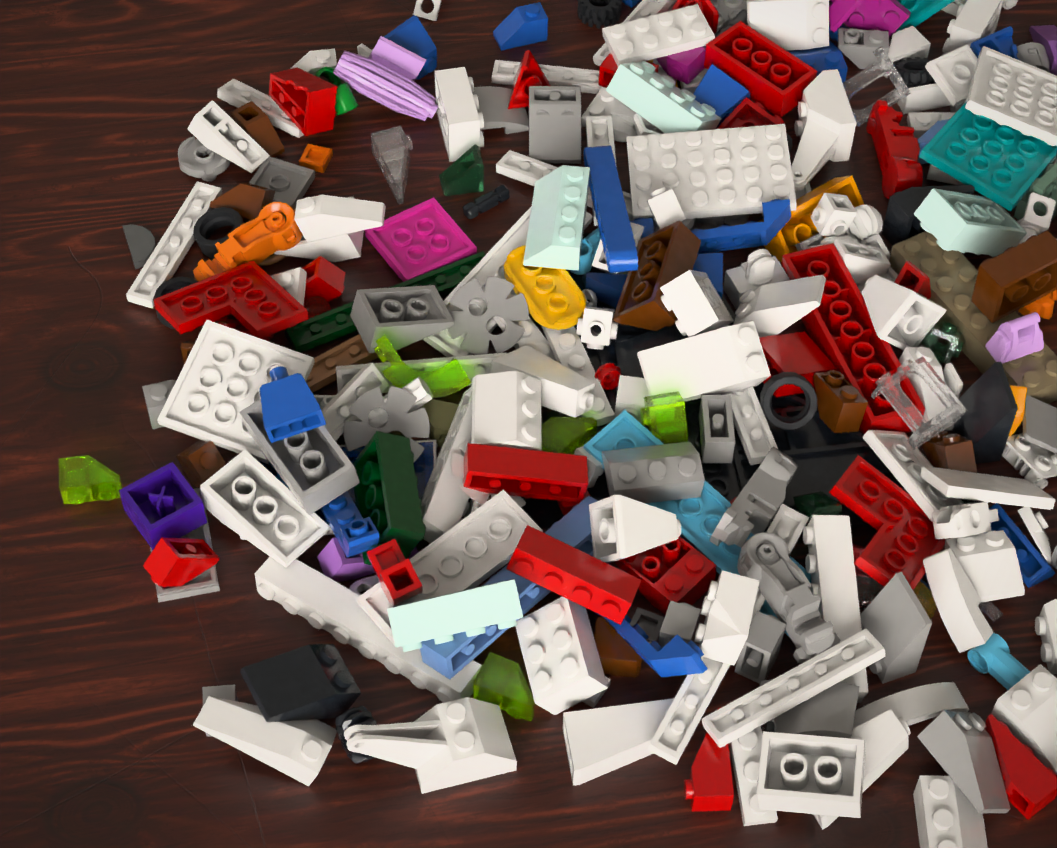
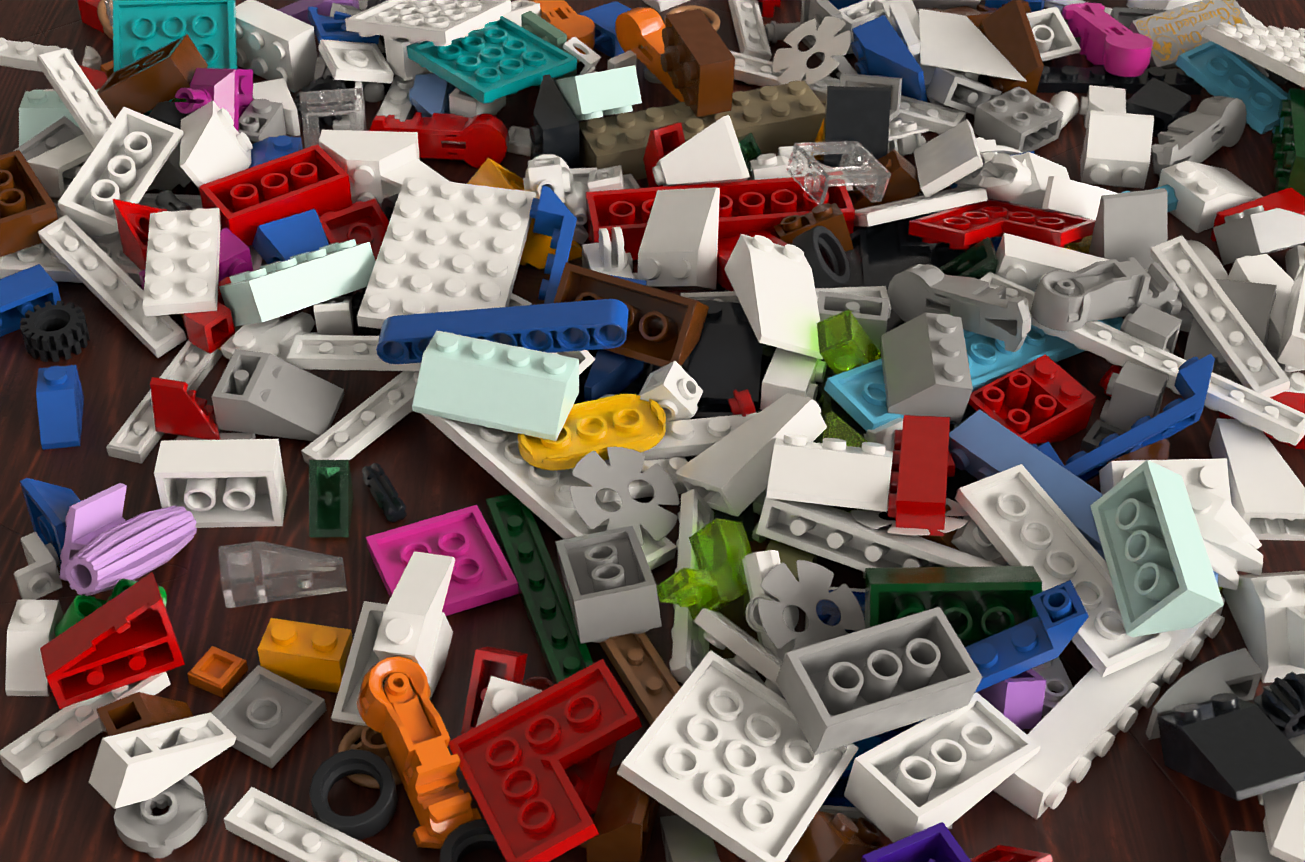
camera: 80 degrees left, 10 degrees down
reddish brown slope [209,183,275,223] -> none
blue torso [260,366,326,443] -> none
red brick [367,539,423,606] -> none
red brick [506,525,641,625] -> none
white slope [589,495,681,563] -> none
white brick [647,187,686,230] -> none
white slope [660,270,734,337] -> none
white slope [694,570,759,665] -> none
lavender piece [985,312,1044,364] -> none
none -> light orange brick [257,618,353,693]
none -> light grey slope [1145,648,1263,740]
none -> white plate [1186,483,1263,591]

